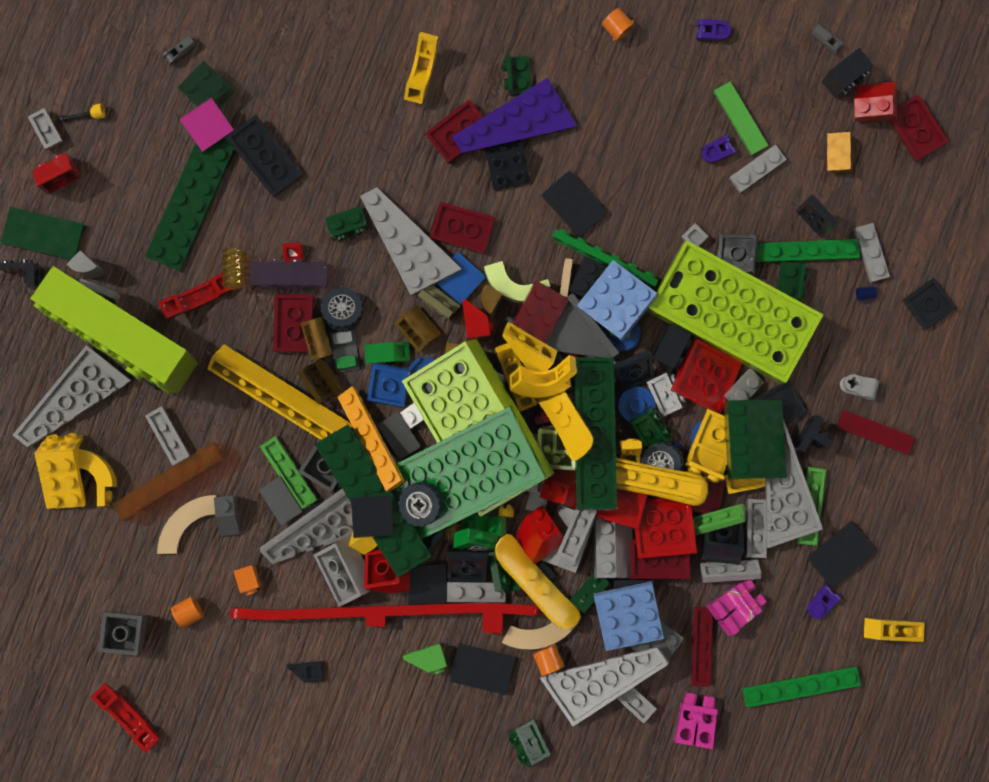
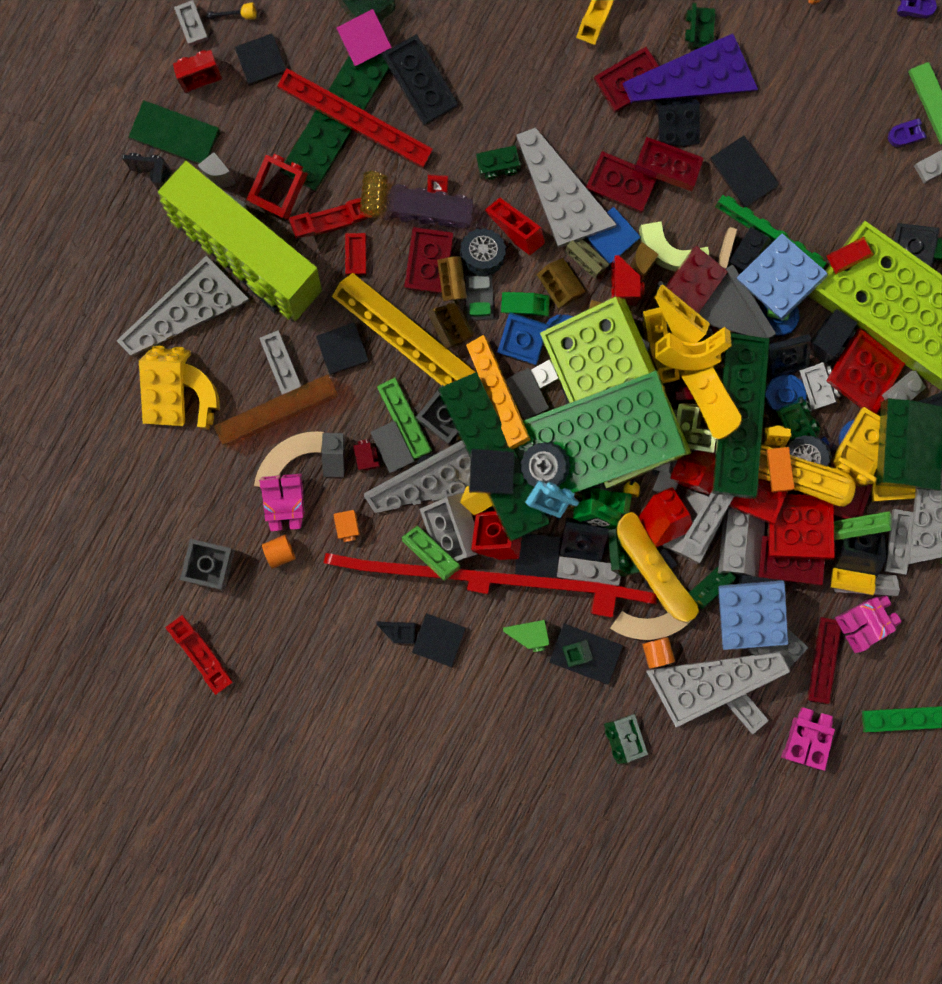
camera: 15 degrees right, 0 degrees up
light grey plate [681,223,708,247] -> none
none -> black tile [234,33,286,86]
none -> red window [247,154,308,219]
none -> dark pink hips [259,473,305,531]
none -> red plate [277,68,432,168]
none -> black tile [316,322,369,375]
none -> red tile [345,233,366,276]
none -> dark red brick [353,439,380,472]
none -> bright green tile [402,525,460,581]
none -> black tile [412,613,466,667]
none -> red slope [485,198,545,255]
none -> medium azure bracket [526,481,579,518]
none -> dark green slope [562,640,593,667]
none -> dark red plate [634,137,704,192]
none -> orange tile [766,447,794,492]
none -> red tile [826,237,874,274]
none -> yellow tile [831,568,876,595]

